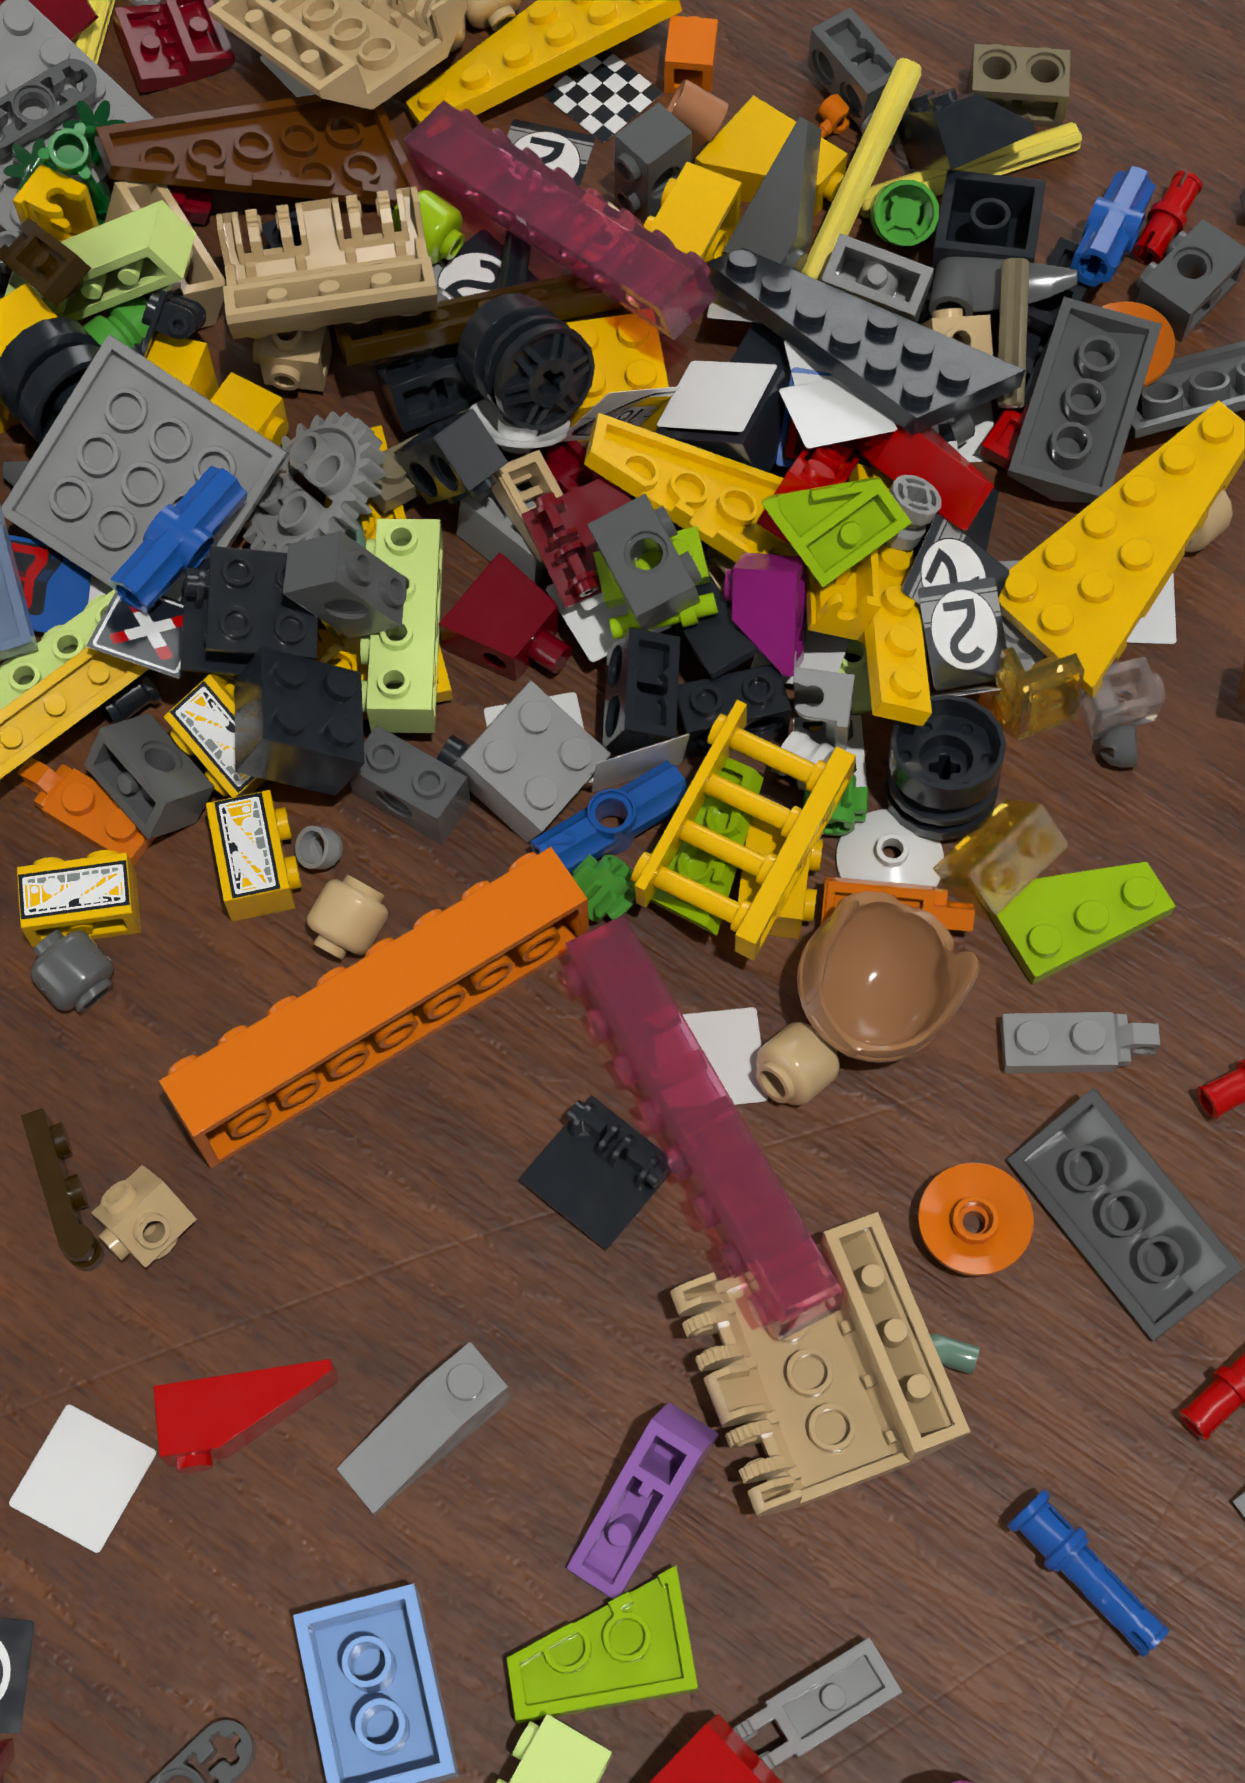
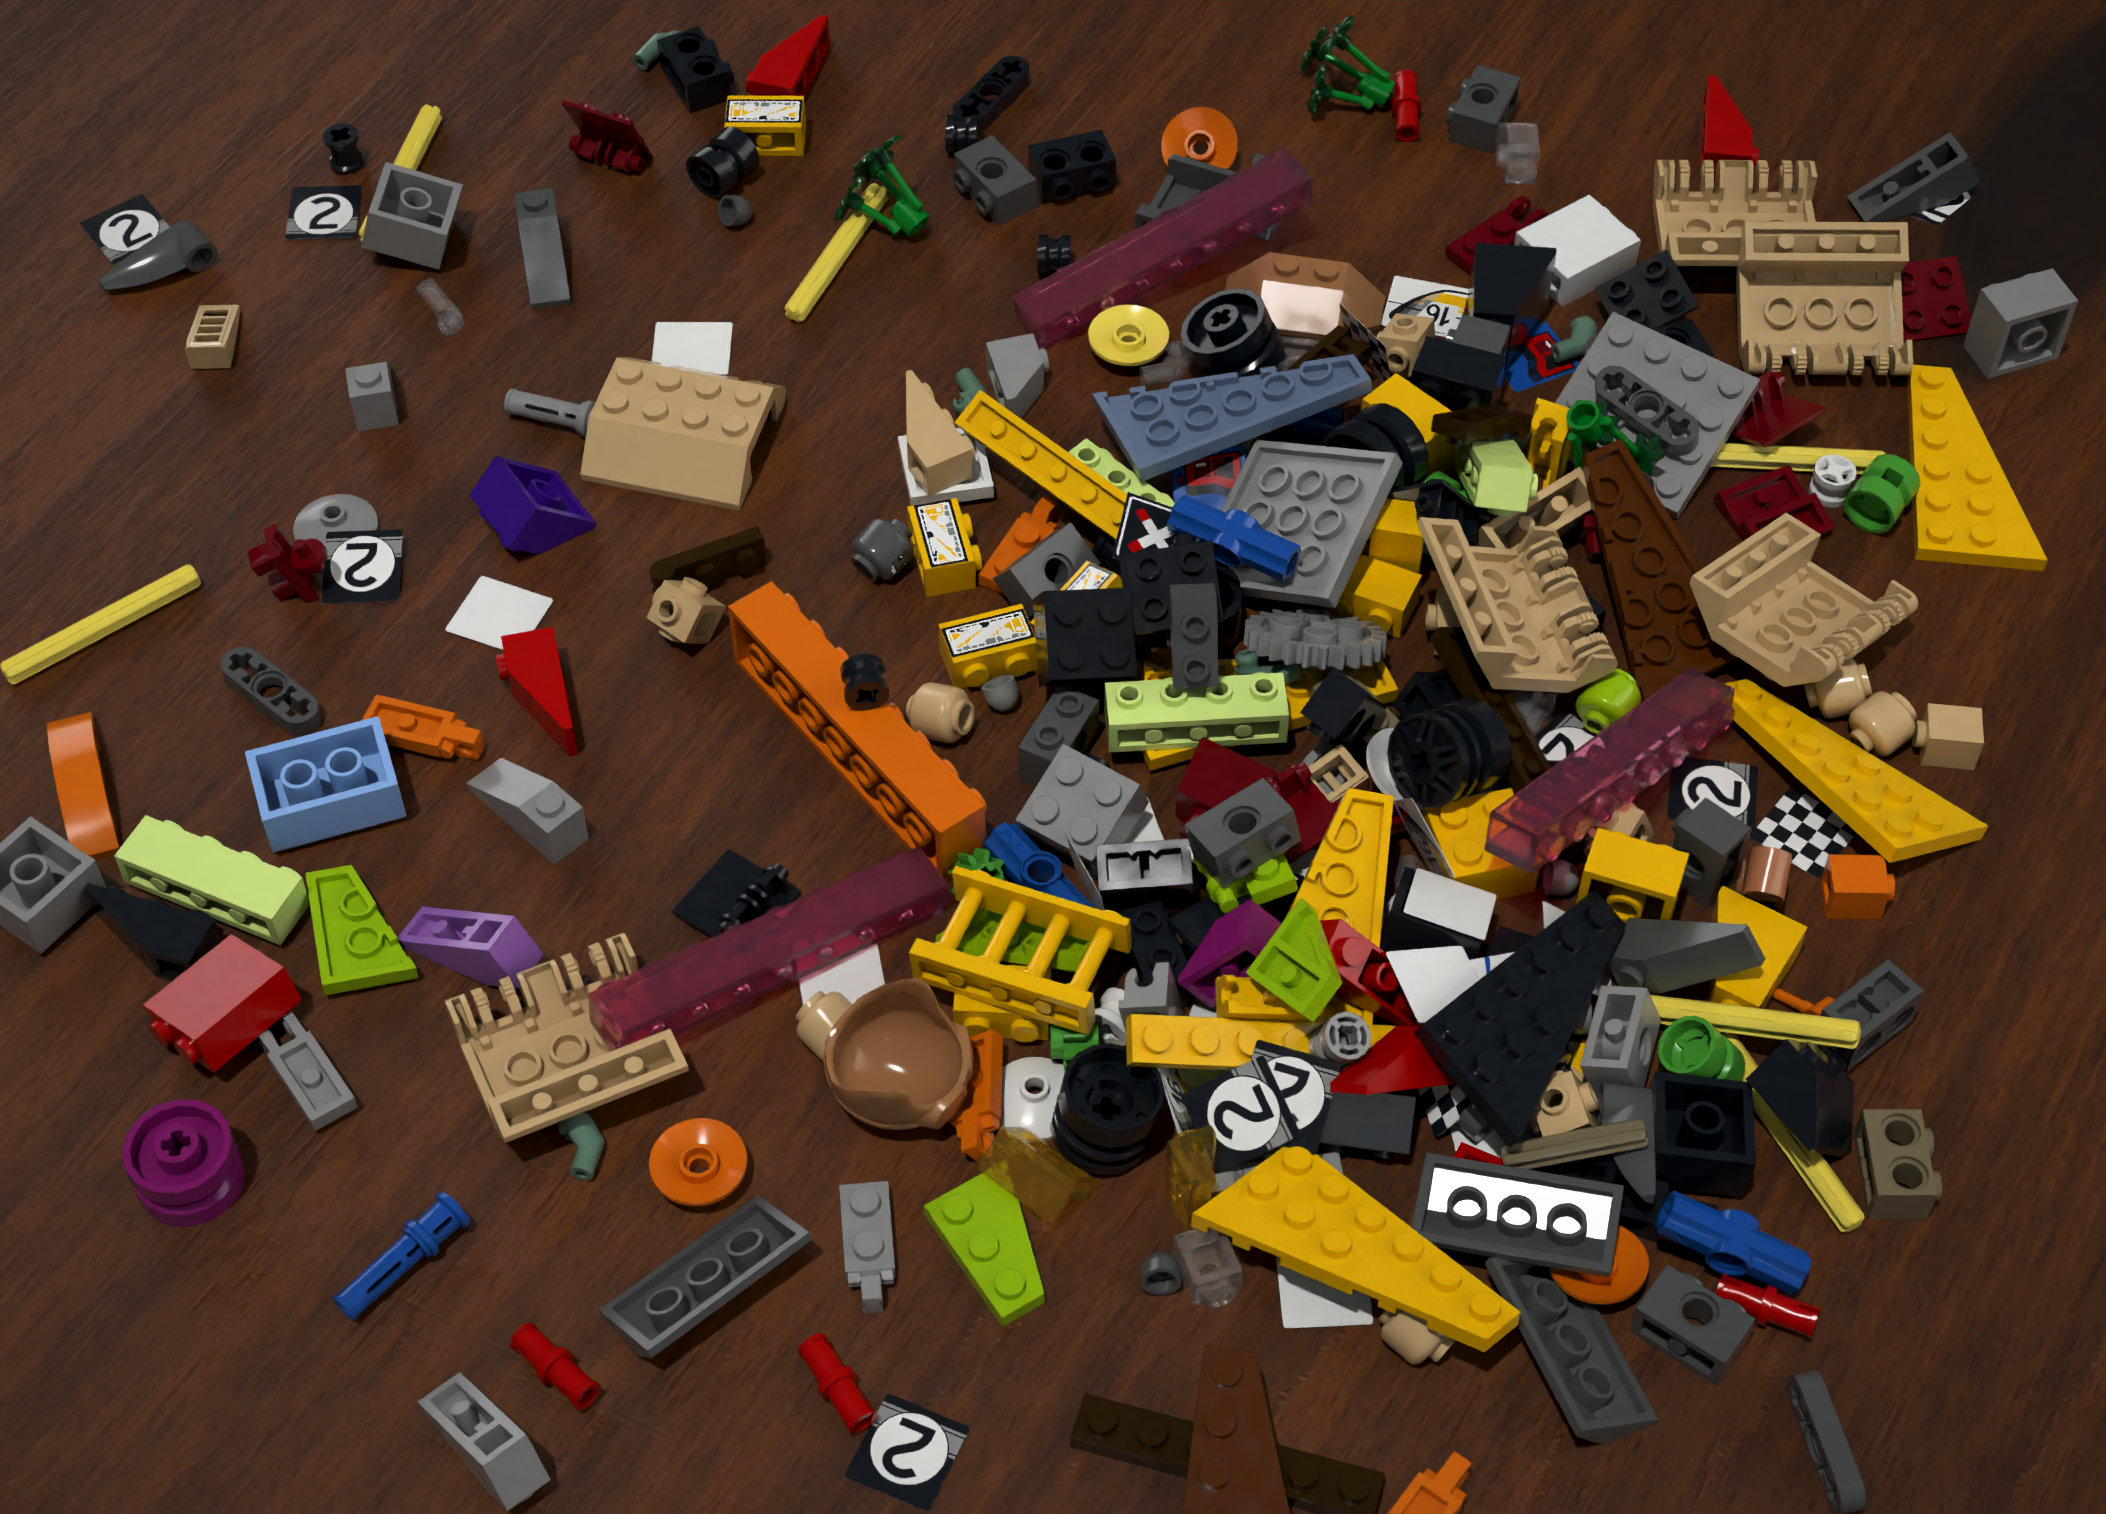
camera: 85 degrees right, 15 degrees down
none -> orange hinge [362,695,485,760]
none -> black wheel [840,654,890,711]

